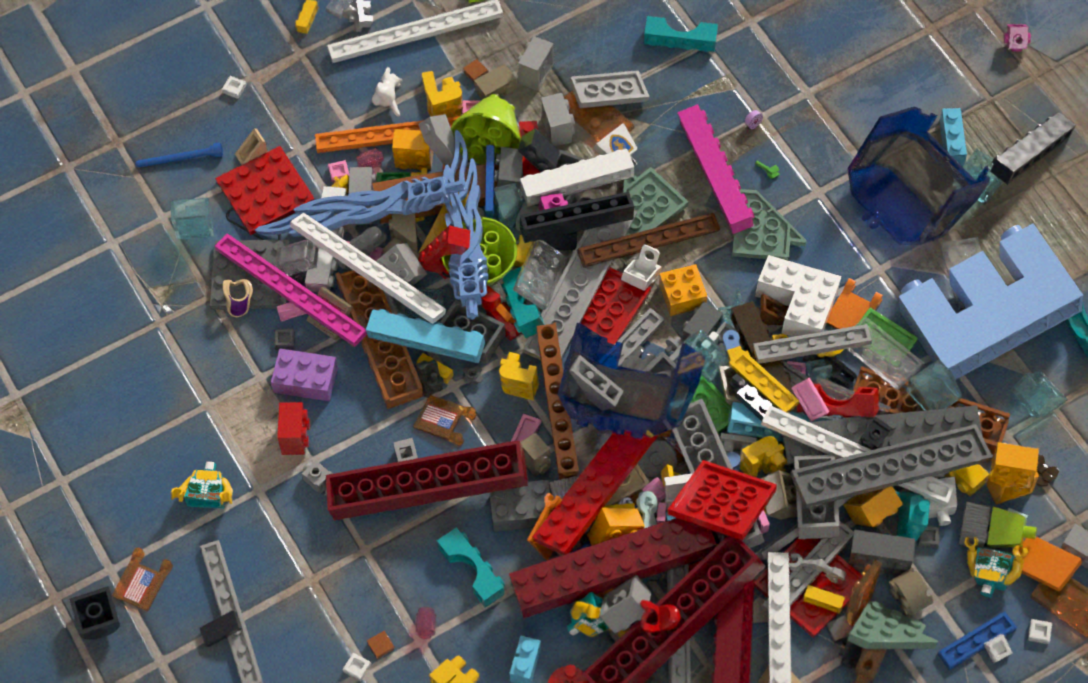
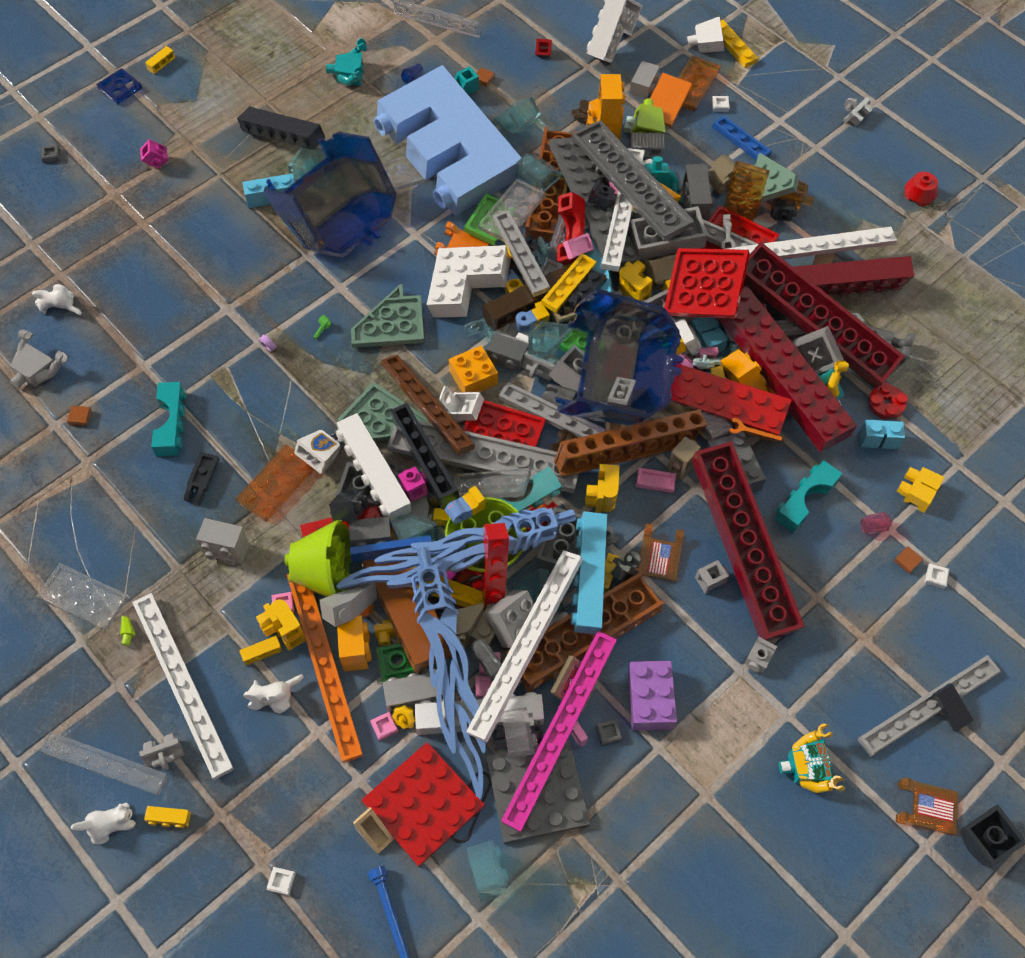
camera: 105 degrees left, 0 degrees up
tan piece [222,279,253,317] -> none
red brick [277,402,310,455] -> none
clear pink brick [356,149,384,169] -> none
dark orange tile [463,59,488,82] -> none
dark tan brick [474,64,517,100] -> none
light grey brick [541,93,575,147] -> none
light grey plate [569,71,649,108] -> none
red piece [640,600,680,633] -> none
dark pink brick [678,104,755,234] -> none
reddish brown slope [759,294,789,325] -> none
yellow piece [803,585,845,613] -> none
torso [964,536,1028,598] -> none
white tile [984,634,1012,663] -> none
none -> black hinge [184,452,220,504]
none -> leg [445,486,485,524]

